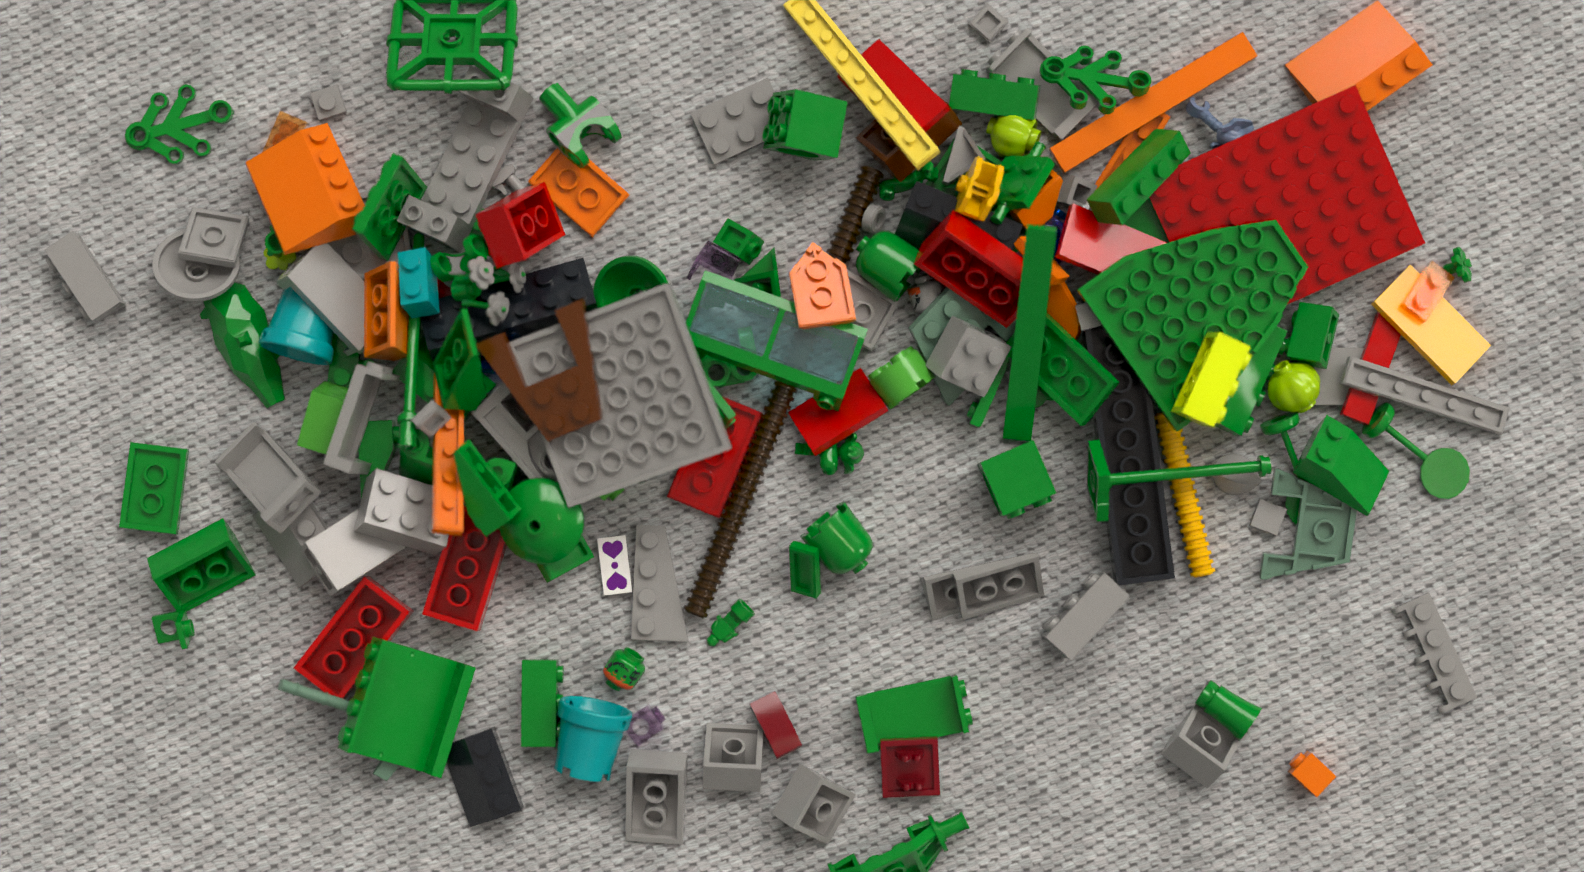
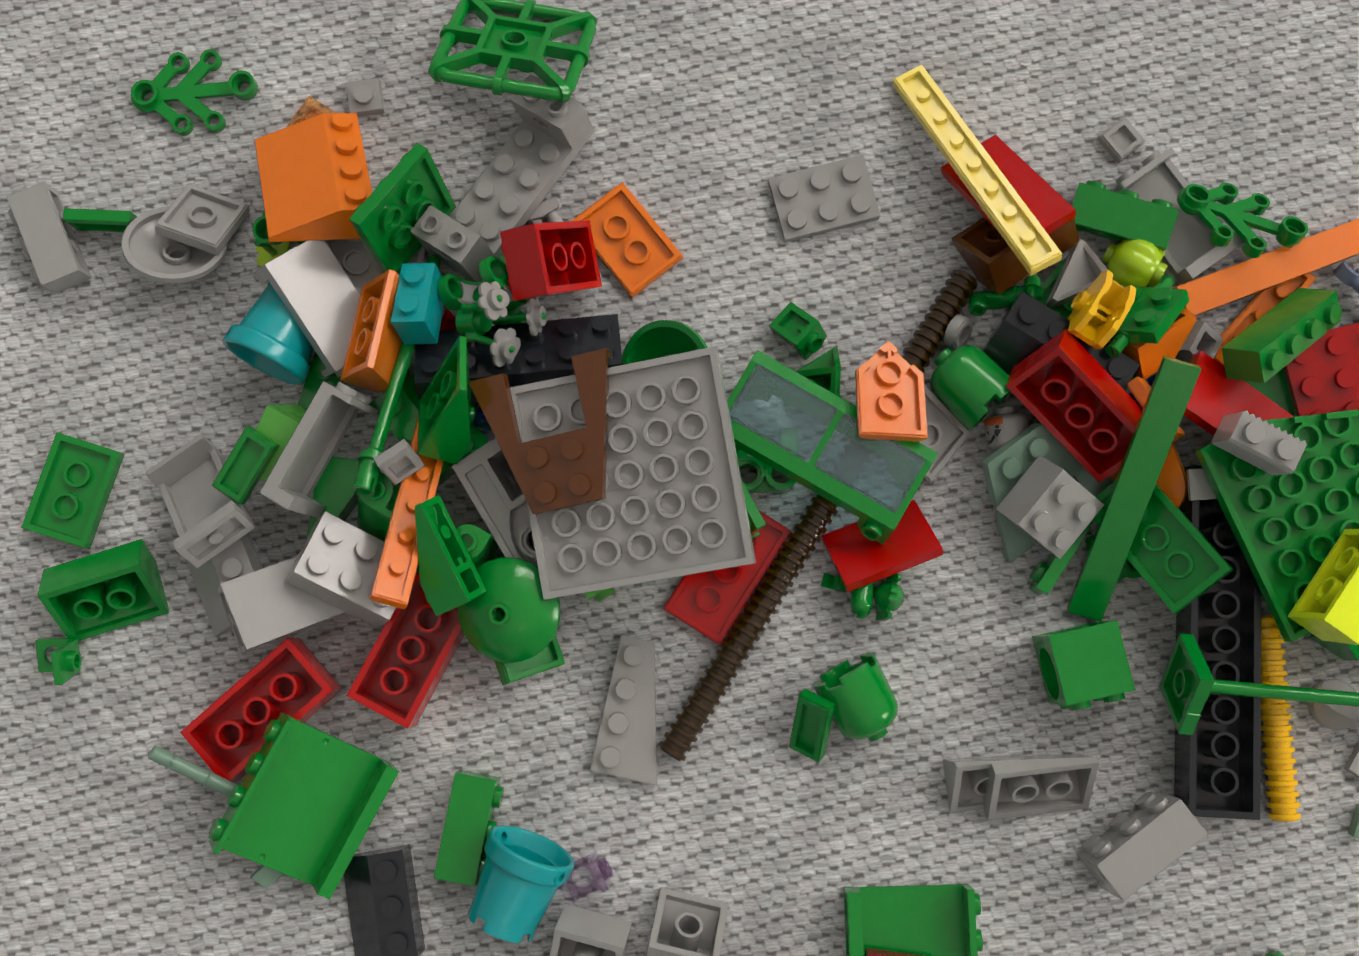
camera: 10 degrees right, 5 degrees down
green piece [200,282,286,409] -> none
green connector [539,83,622,168] -> none
white tile [597,535,633,595] -> none
green head [603,647,645,691] -> none
clear purple bracket [687,241,741,280] -> none
green piece [706,598,755,647] -> none
dark red slope [750,691,802,759] -> none
green brick [762,89,848,161] -> none
bright green brick [868,346,936,410] -> none
none -> green tile [63,208,137,232]
none -> green tile [211,426,280,505]
none -> light grey brick [1212,410,1307,476]

